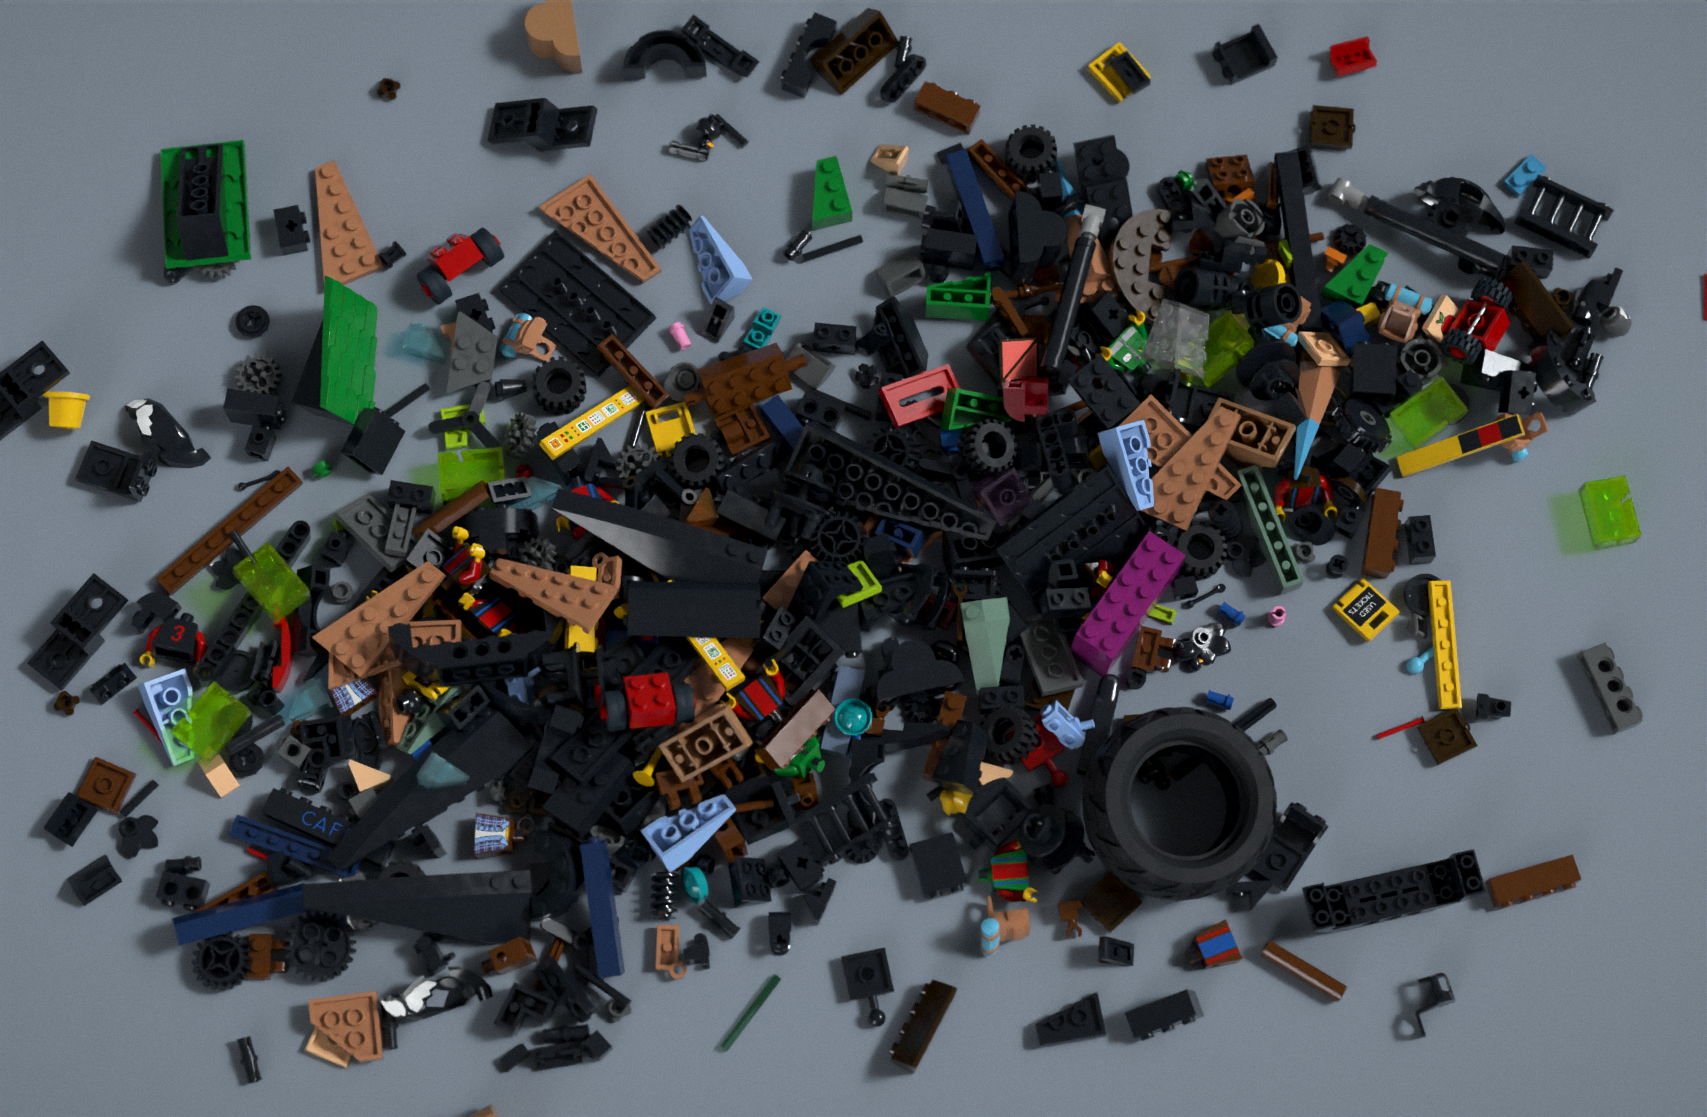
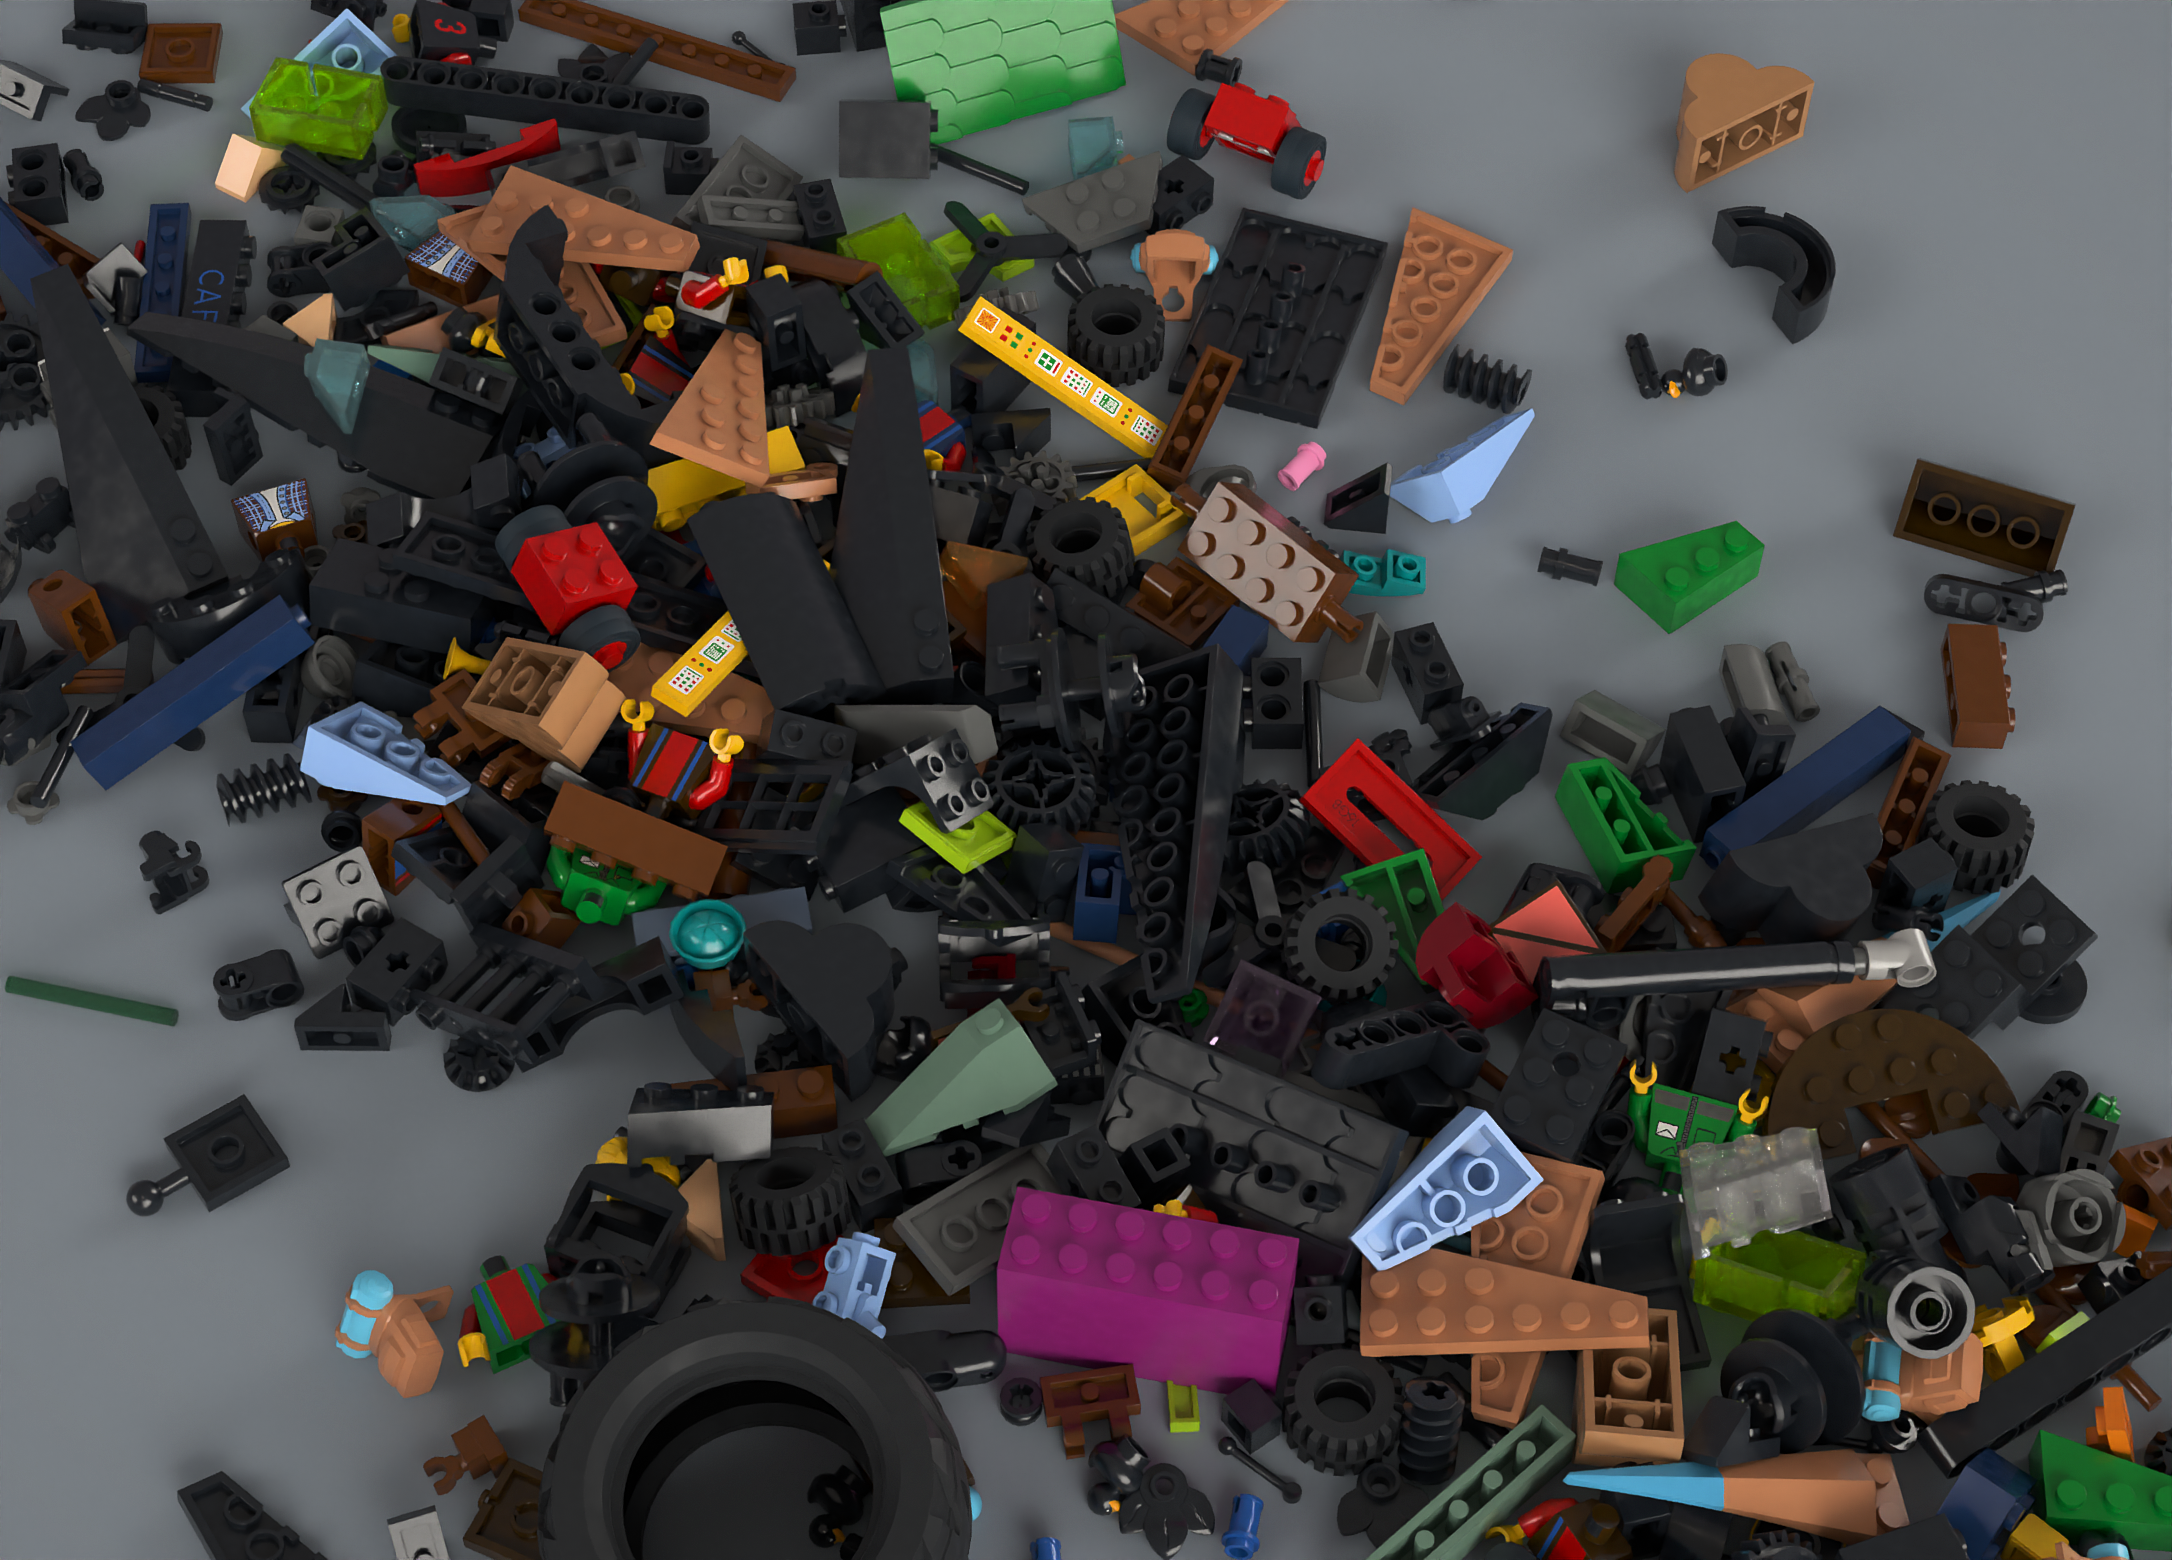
camera: 70 degrees right, 20 degrees down
clear neon green piece [233,541,310,624] -> none
green plate [312,460,332,479] -> none
black bracket [487,98,598,151] -> none
red hinge [516,464,533,481] -> none
nougat hinge [656,925,687,979] -> none
black slope [681,15,760,78] -> none
teal hat [682,867,708,904] -> none
black pin [698,900,741,939] -> none
black wheel [716,113,749,147] -> none
black arch [780,12,837,98] -> none
black bar [802,235,863,262] -> none
light nougat slope [870,144,909,175] -> none
black beam [879,798,909,862] -> none
dark brown slope [888,979,958,1074] -> none
black brick [909,832,968,900] -> none
light nougat tile [1297,332,1350,366] -> none
none -> dark grey piece [833,705,998,764]

